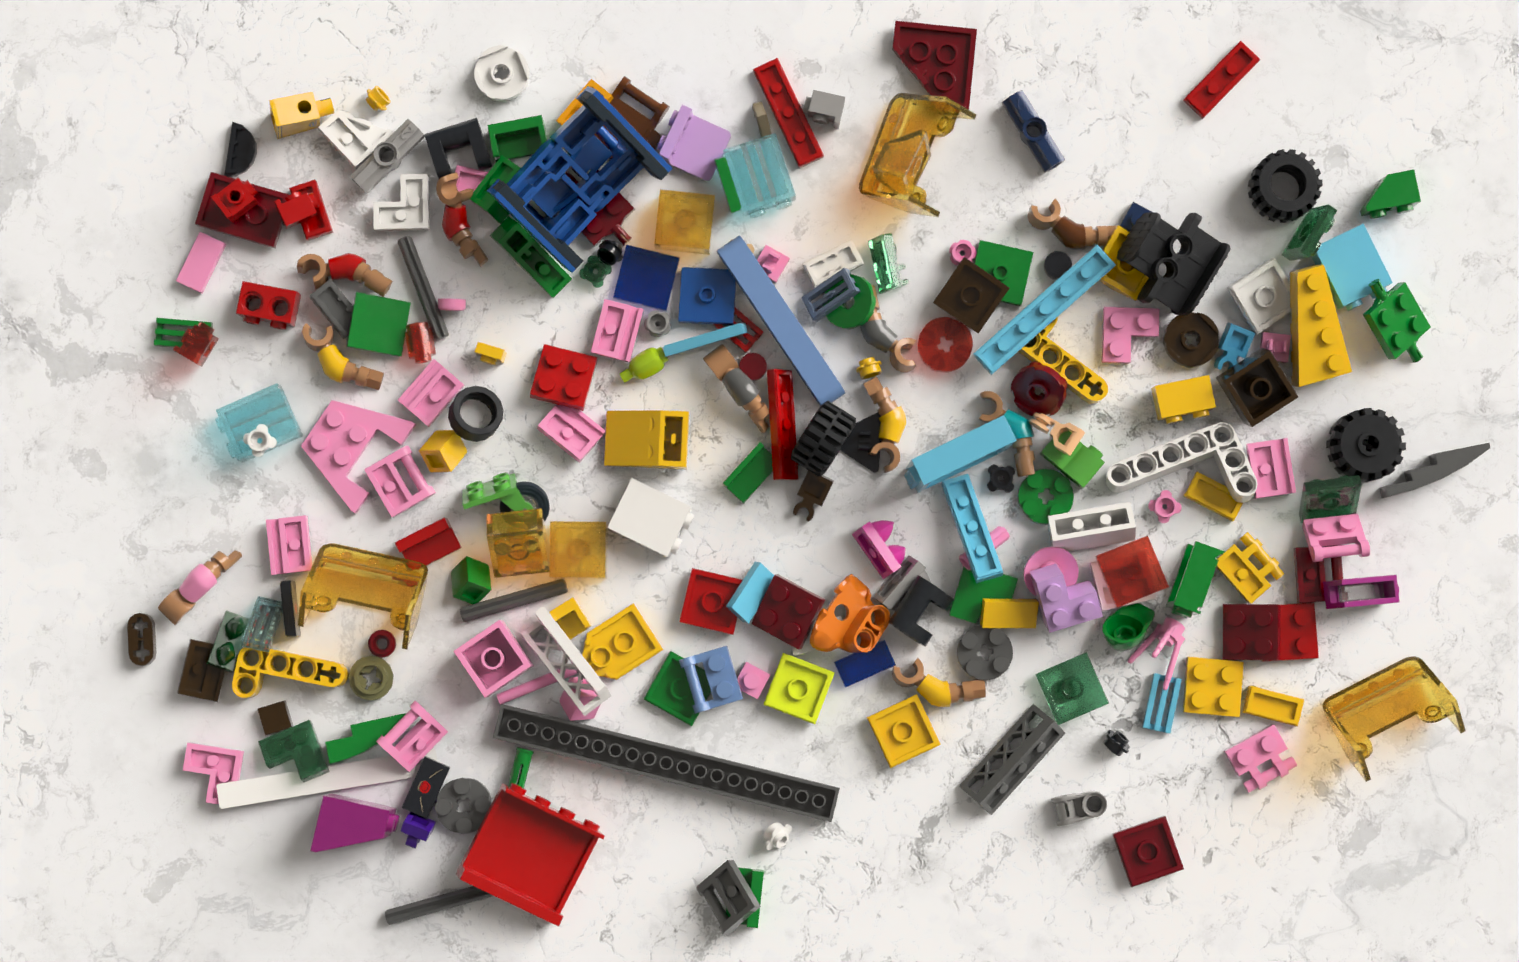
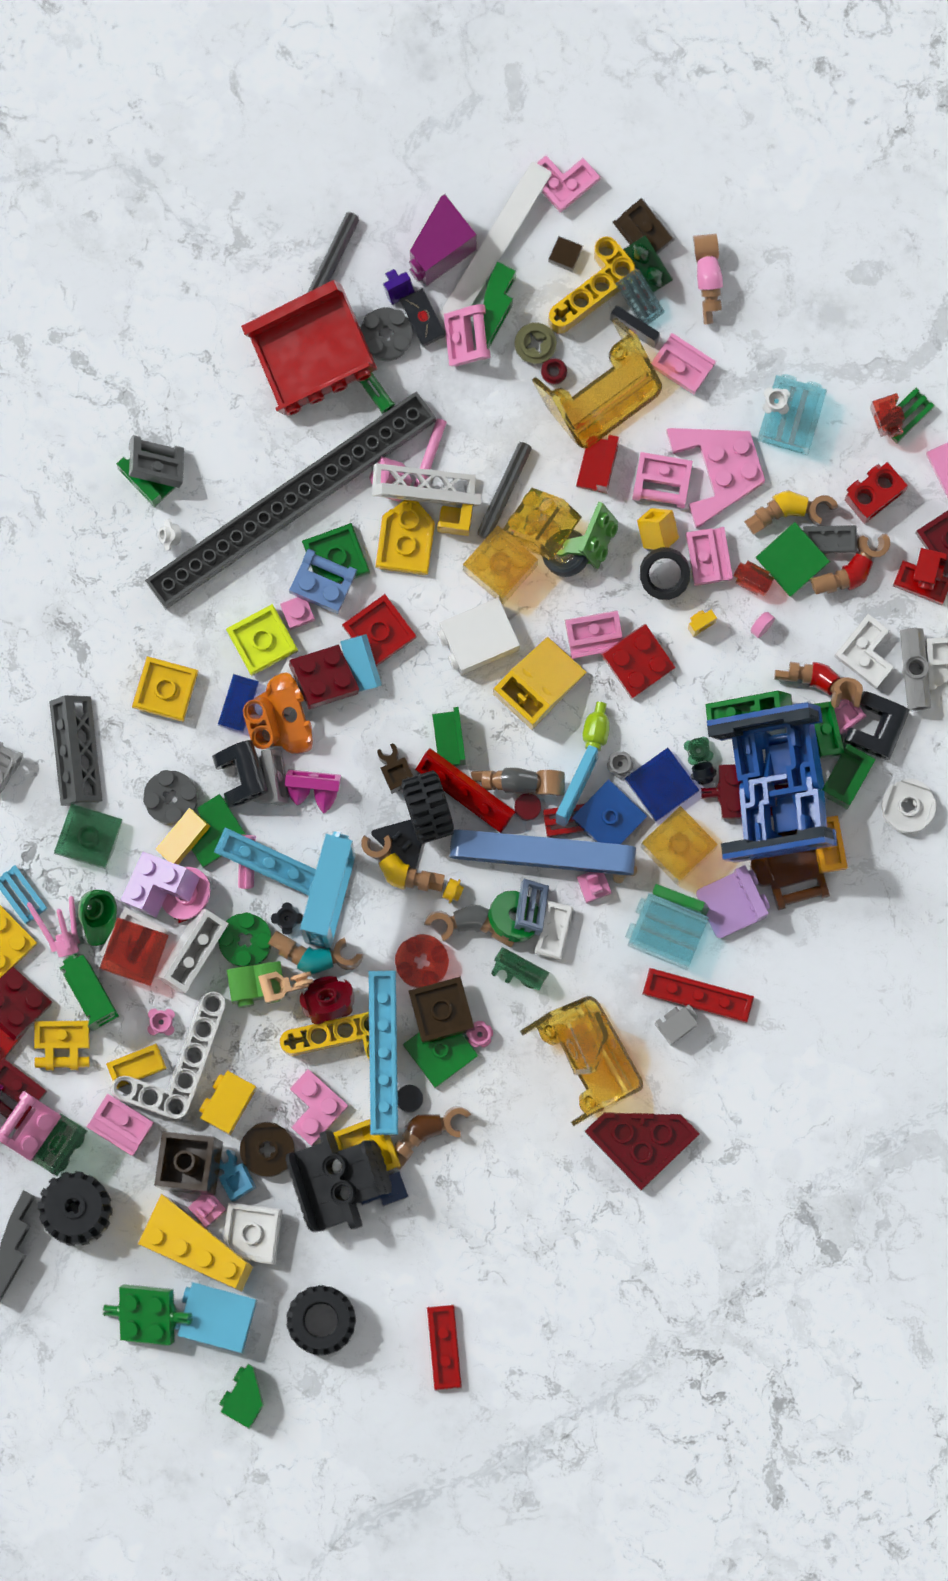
camera: 130 degrees right, 5 degrees down
dark brown beam [127,613,157,666] -> none
clear green plate [258,720,330,782] -> none
dark grey axle [397,236,449,340] -> none
green panel [451,556,492,604] -> none
bright pink brick [454,620,534,698] -> none
bright pink plate [591,299,644,363] -> none
dark tan tile [752,101,772,140] -> none
medium nougat piece [892,658,986,707] -> none
dark blue piece [1002,90,1065,173] -> none
black plate [1103,729,1130,756] -> none
clear green plate [1282,204,1337,261] -> none

